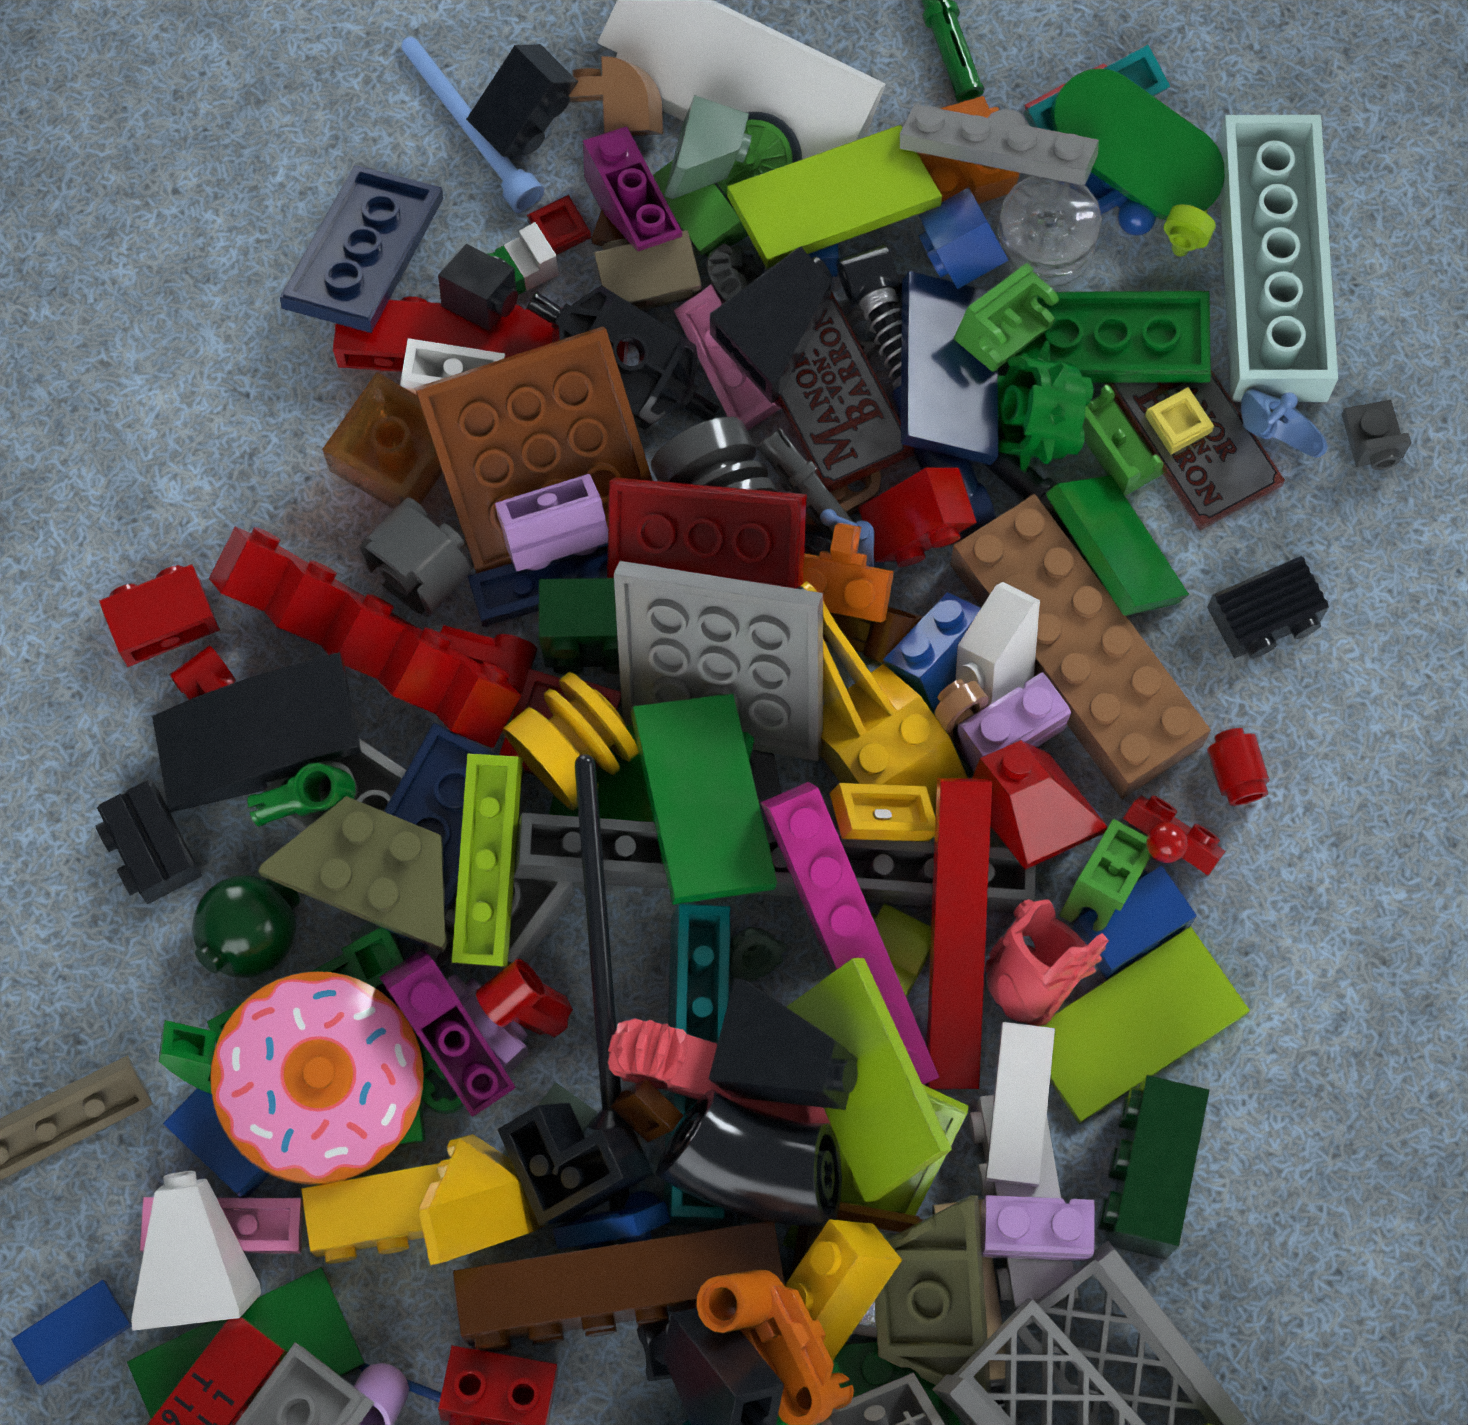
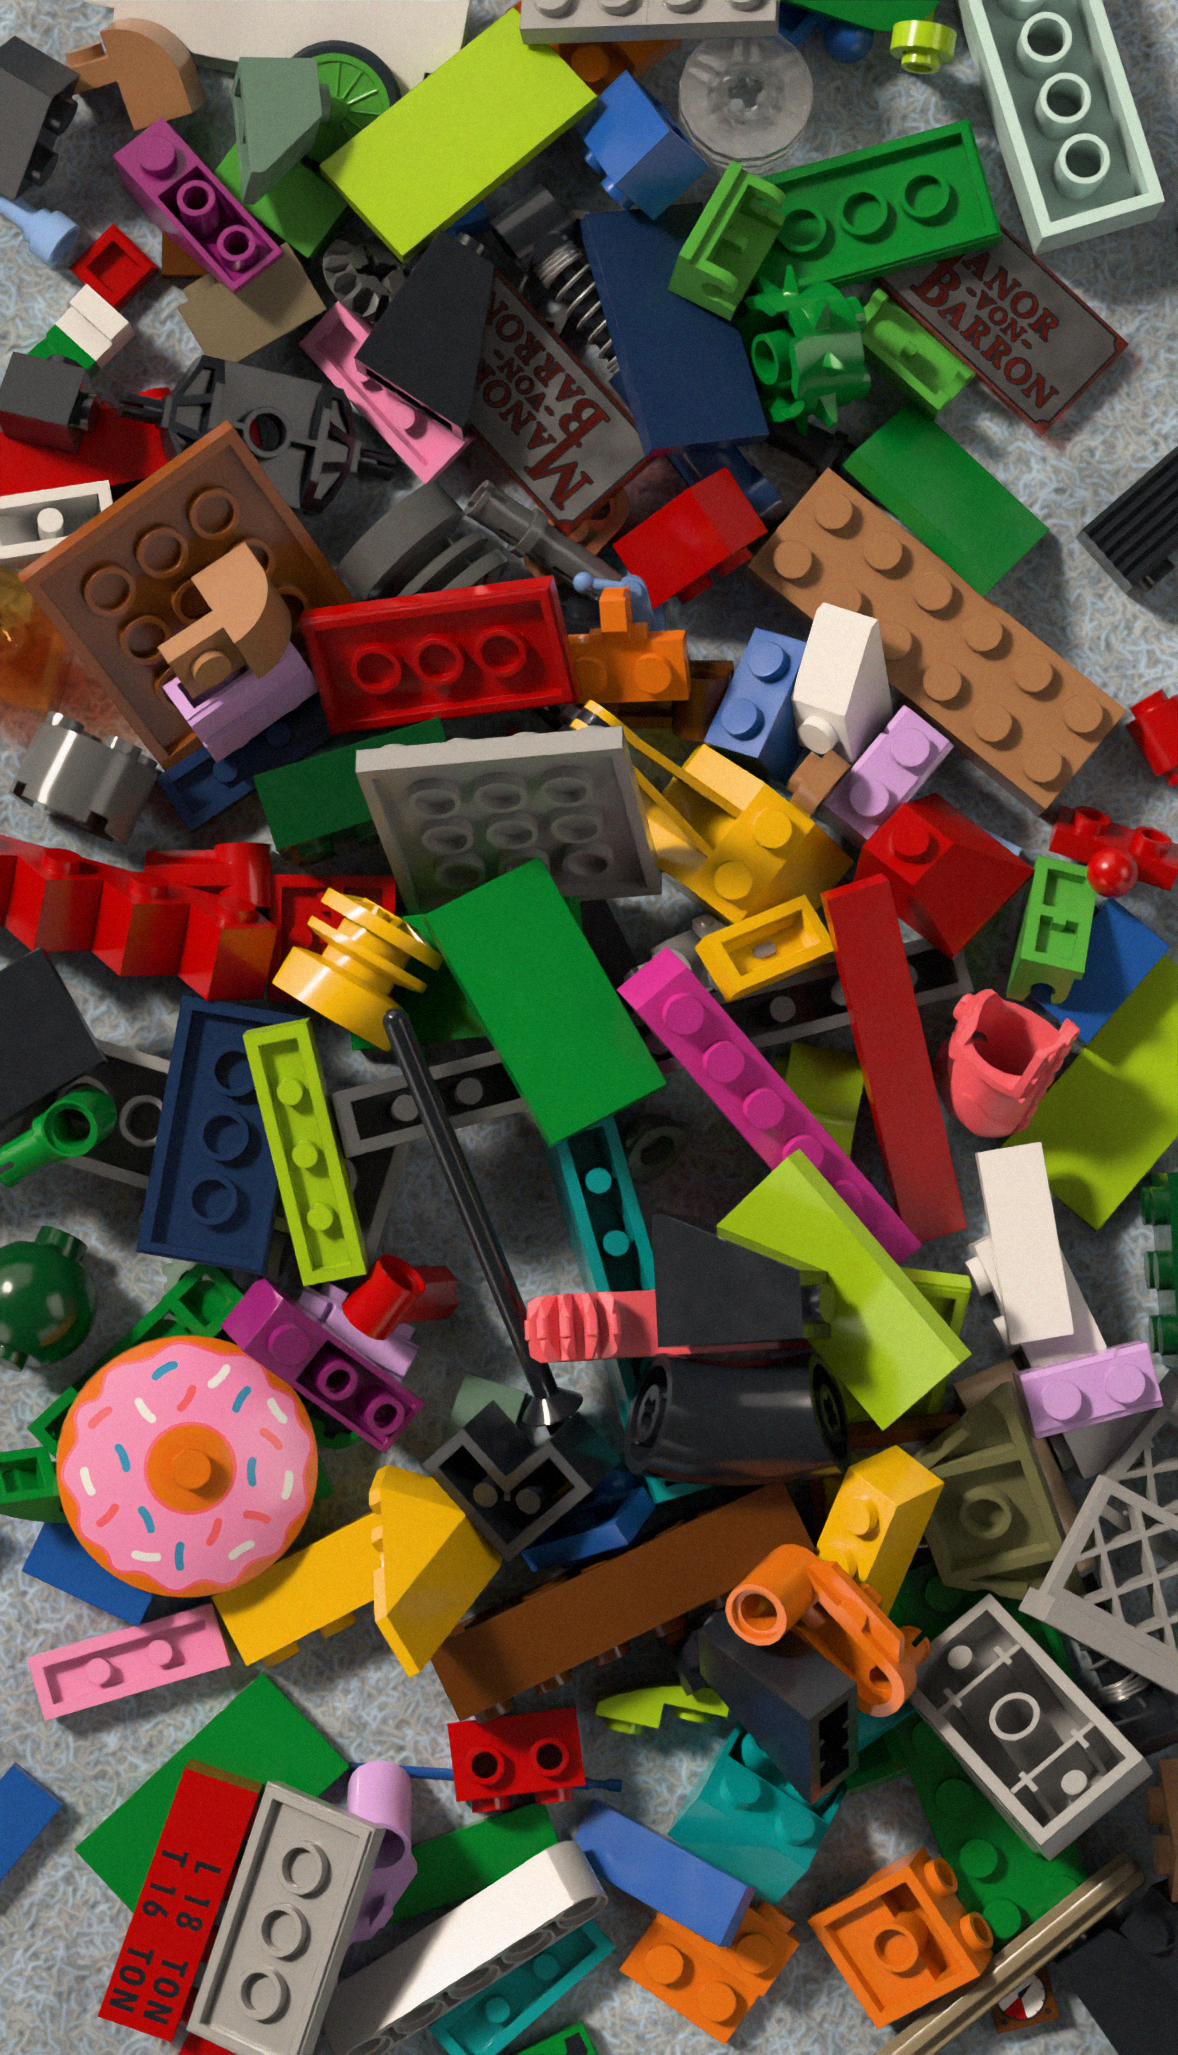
camera: 20 degrees left, 15 degrees up
white slope [131,1171,261,1331] -> none
olive wing [258,796,447,952] -> none
reddish brown tile [610,1079,684,1142] -> none
light yellow tile [1145,387,1214,455] -> none
medium blue helmet [1241,388,1328,458] -> none
none -> medium nougat brick [158,542,292,699]
none -> lime slope [595,1679,729,1735]

